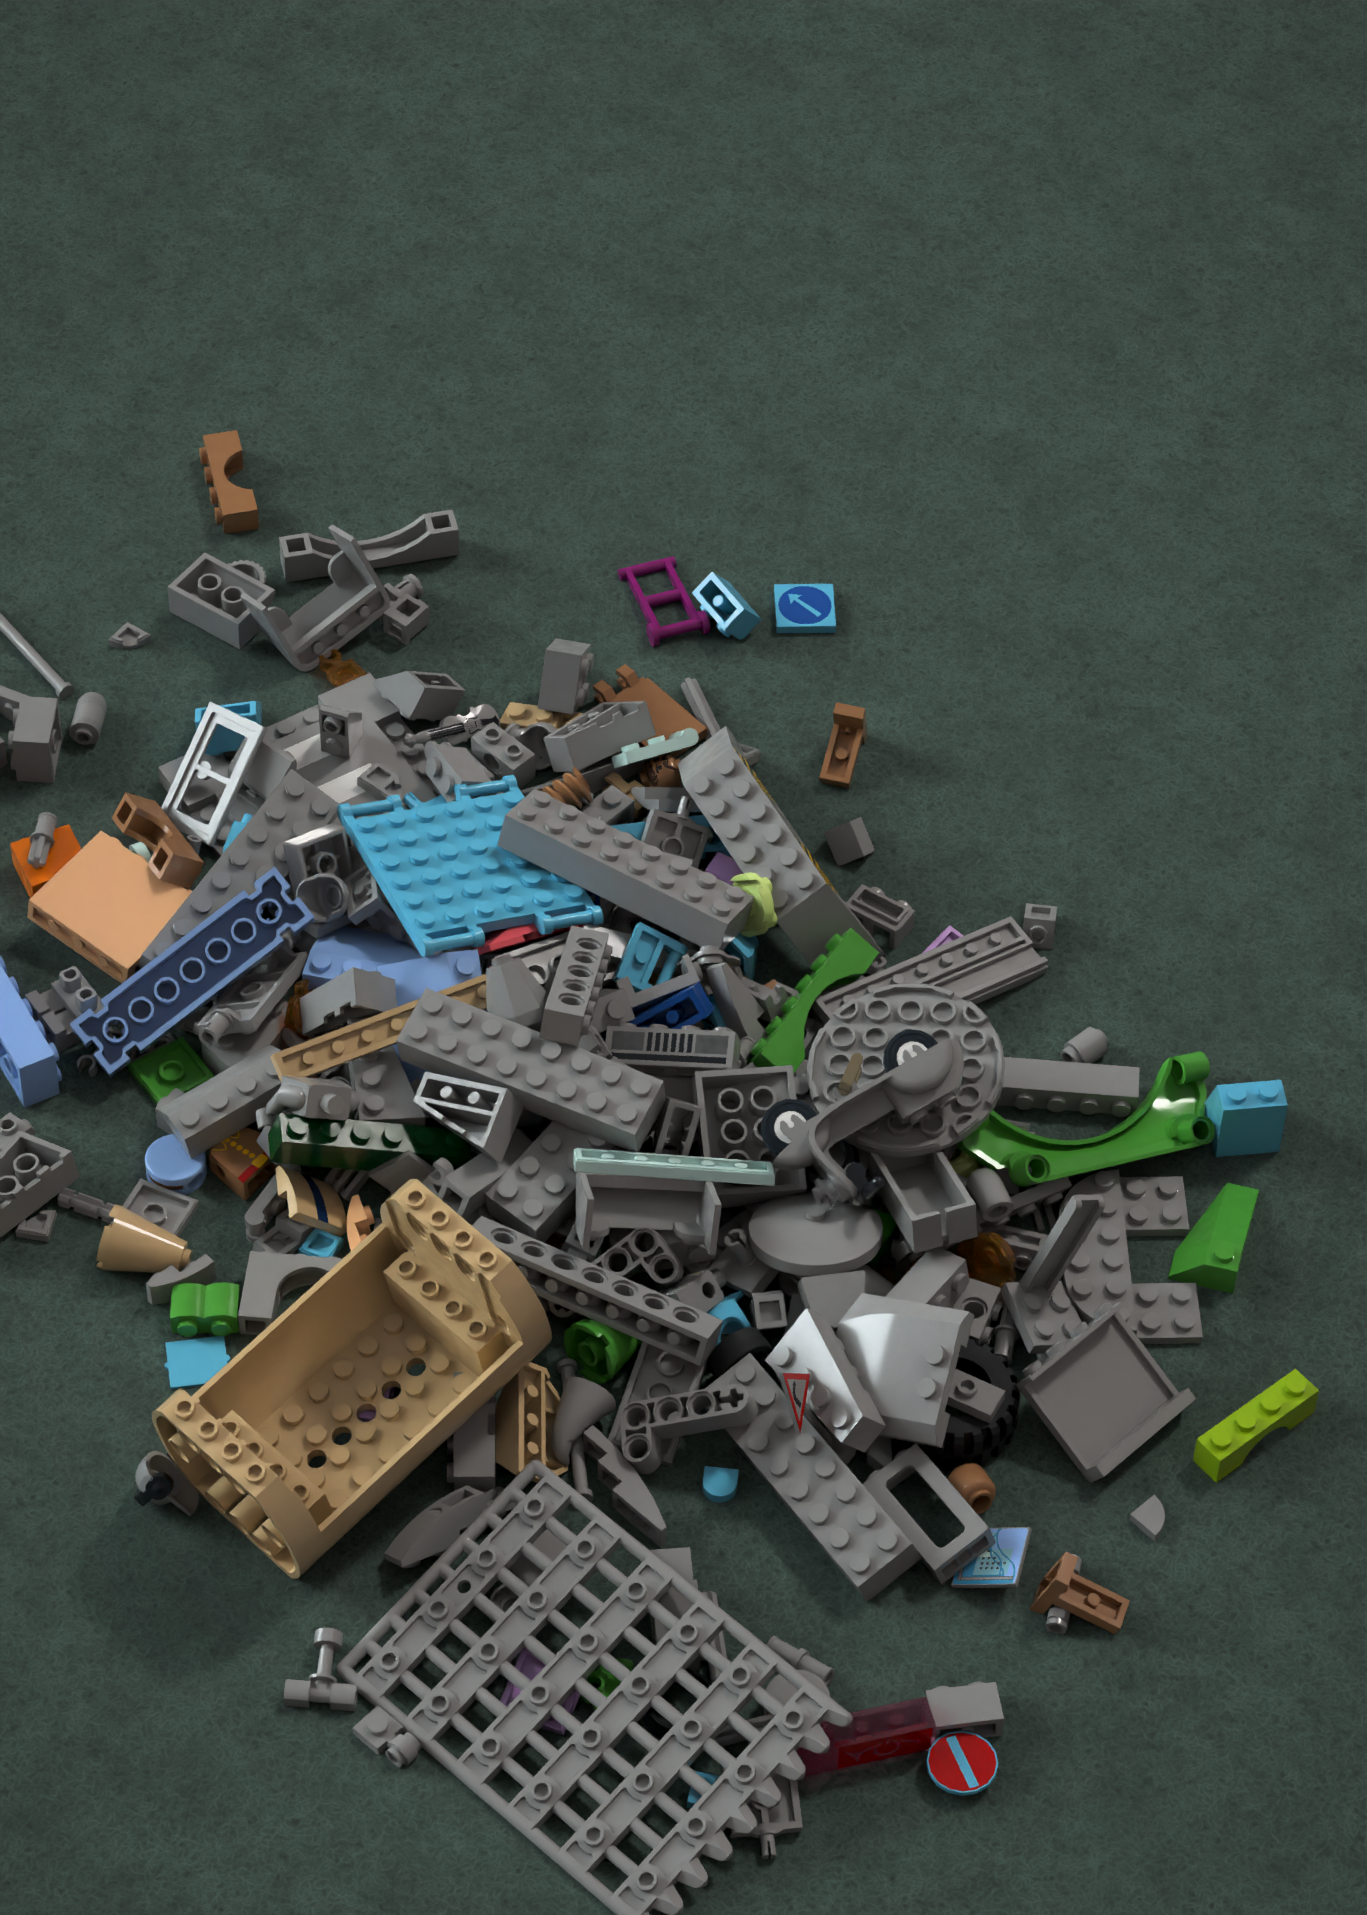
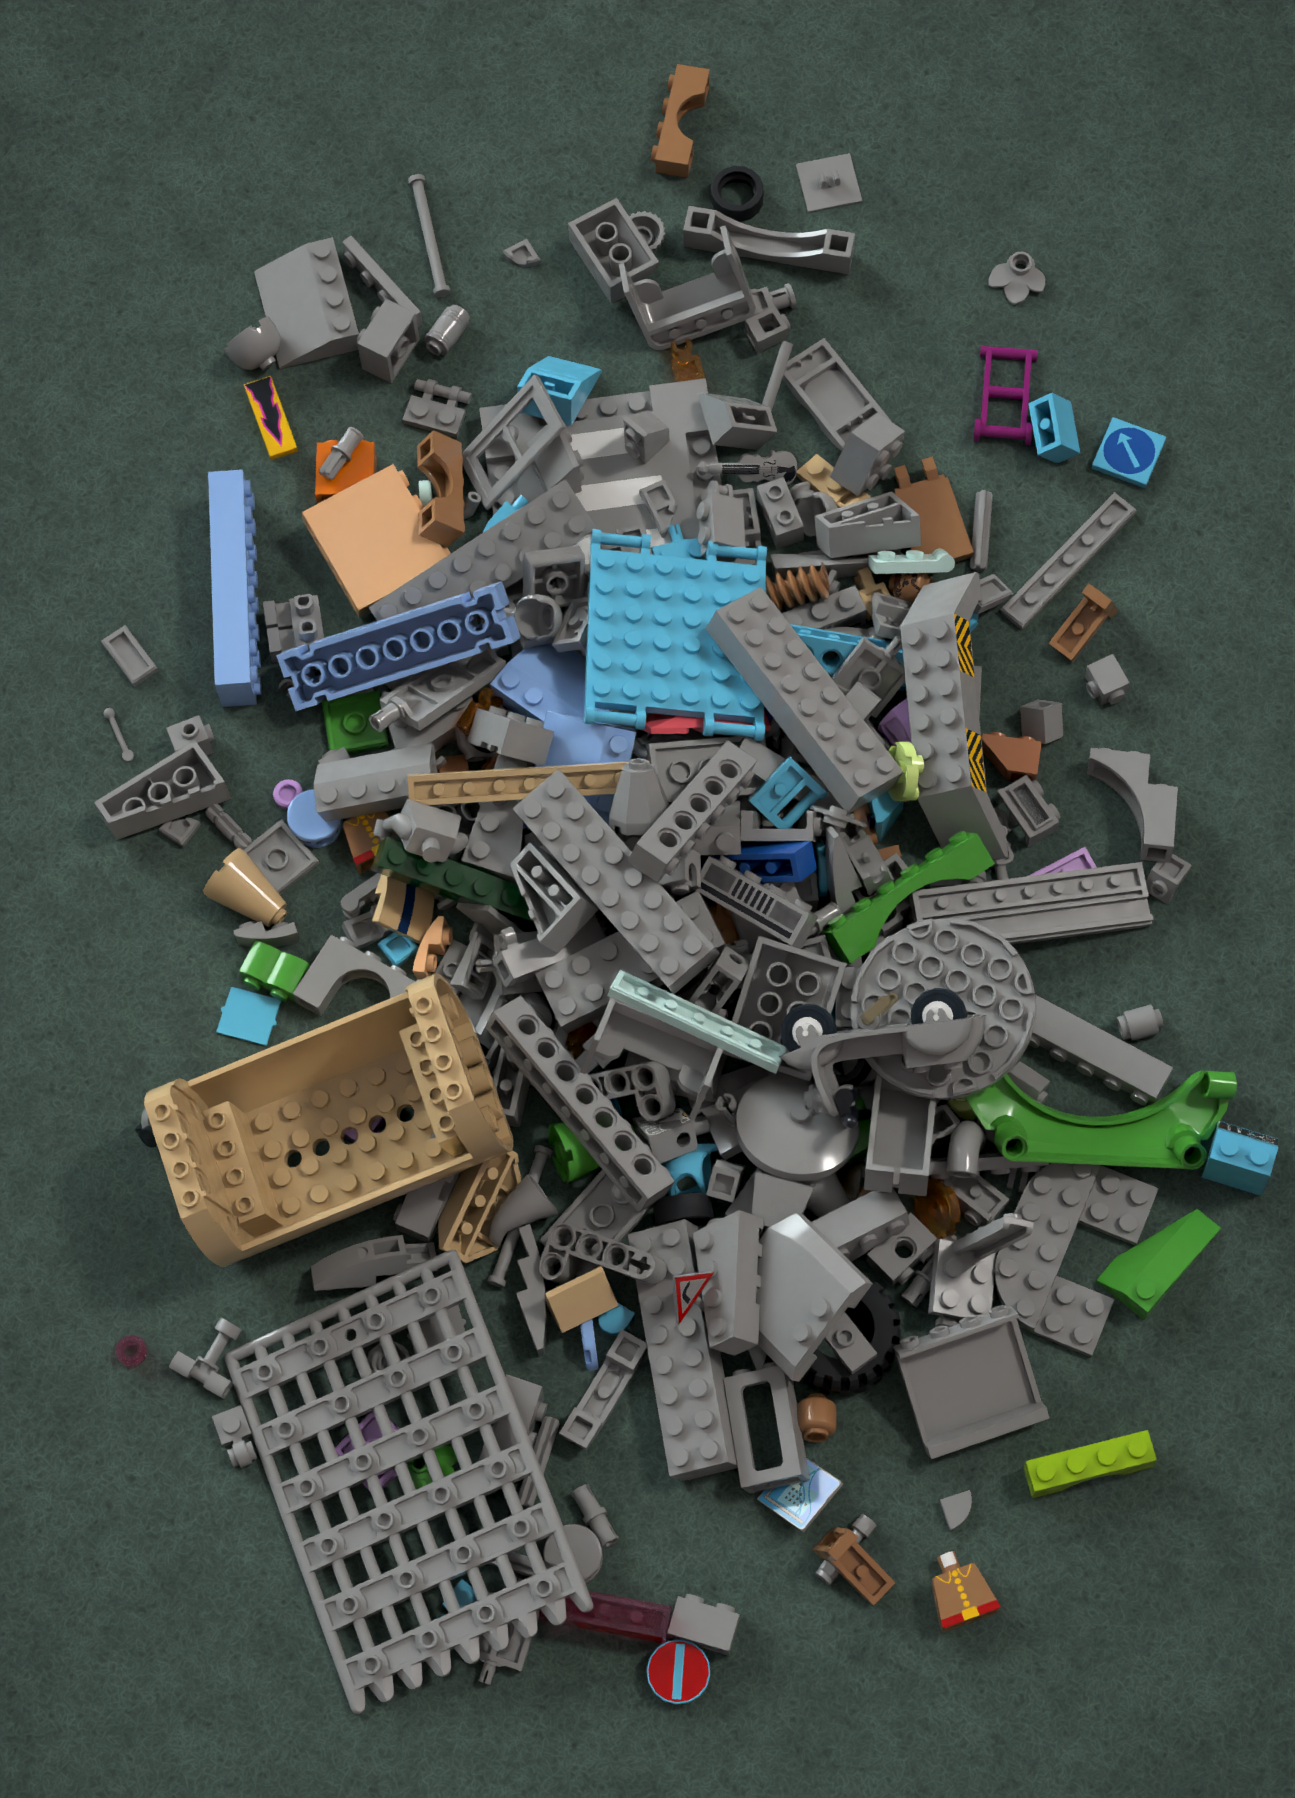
camera: 30 degrees right, 20 degrees up
none -> clear pink plate [116,1335,147,1367]
none -> lavender tile [273,779,303,810]
none -> light grey plate [402,379,472,438]
none -> tan slope [545,1266,618,1333]
none -> light grey slope [559,1329,647,1450]
none -> light blue tile [580,1319,599,1371]
none -> black tyre [711,166,764,222]
none -> light grey bar [762,341,793,411]
none -> light grey slope [782,338,891,451]
none -> light grey piece [796,153,862,212]
none -> medium nougat torso [931,1551,1000,1633]
none -> nougat slope [982,732,1042,781]
none -> light grey plate [988,252,1045,305]
none -> light grey tile [1000,492,1136,630]
none -> light grey brick [1085,654,1130,705]
none -> light grey arch [1087,748,1178,863]

